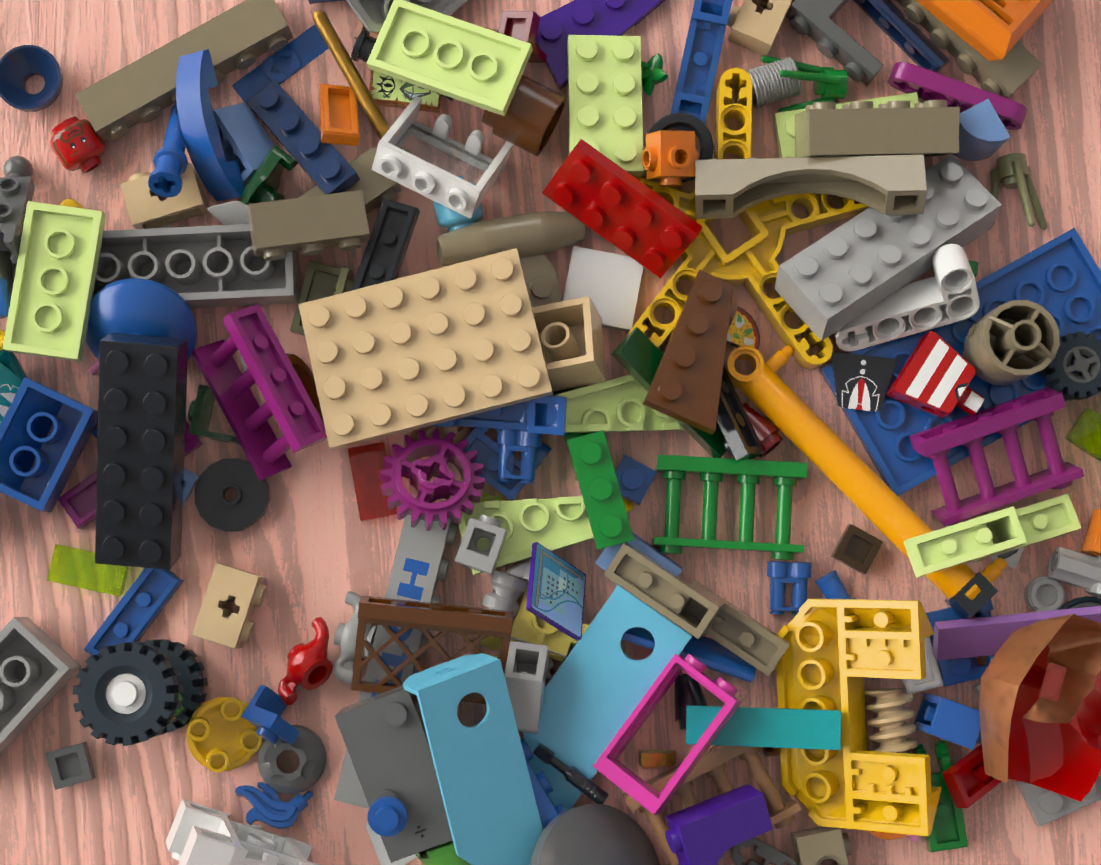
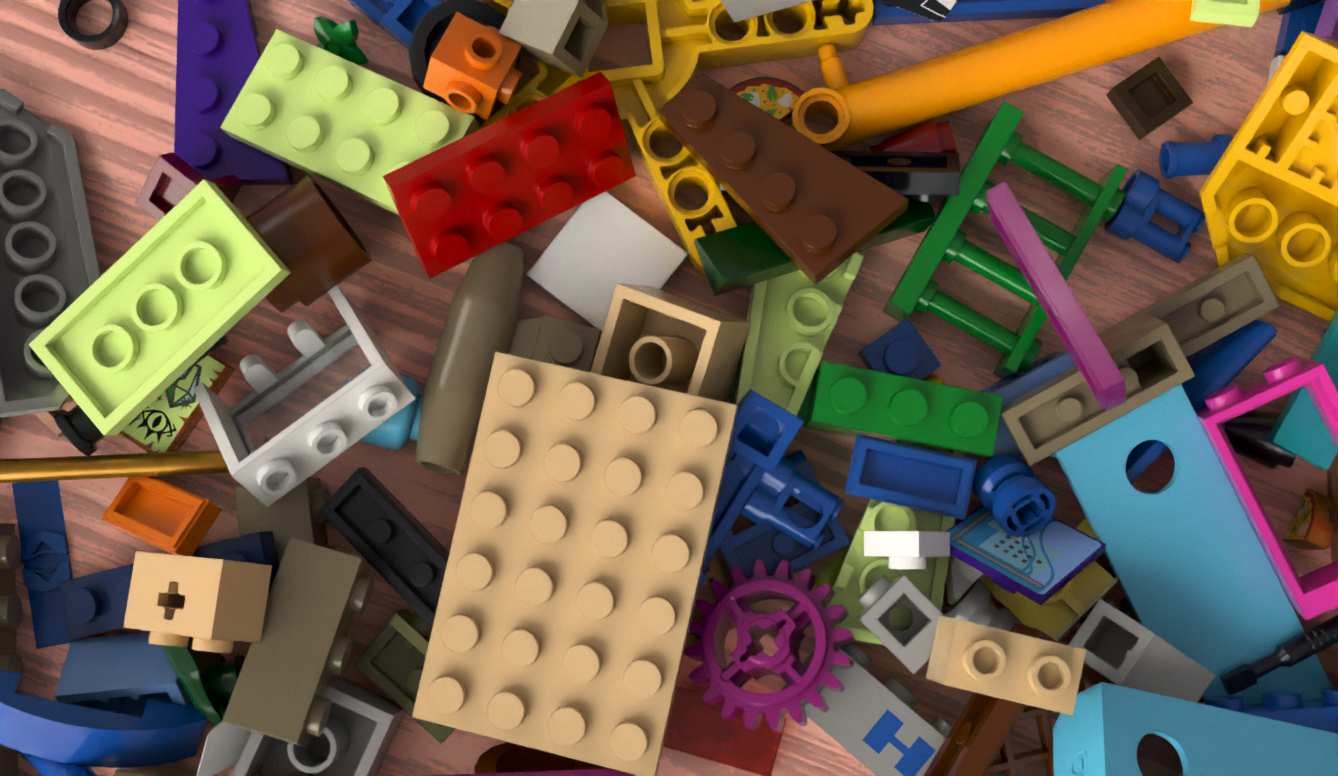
camera: 55 degrees left, 0 degrees up
none -> tan brick [123,551,272,653]
none -> blue tile [844,434,977,520]
none -> white plate [864,531,950,569]
none -> tan brick [926,616,1086,716]
none -> blue wheel [972,453,1056,537]
none -> magenta tile [985,181,1127,412]

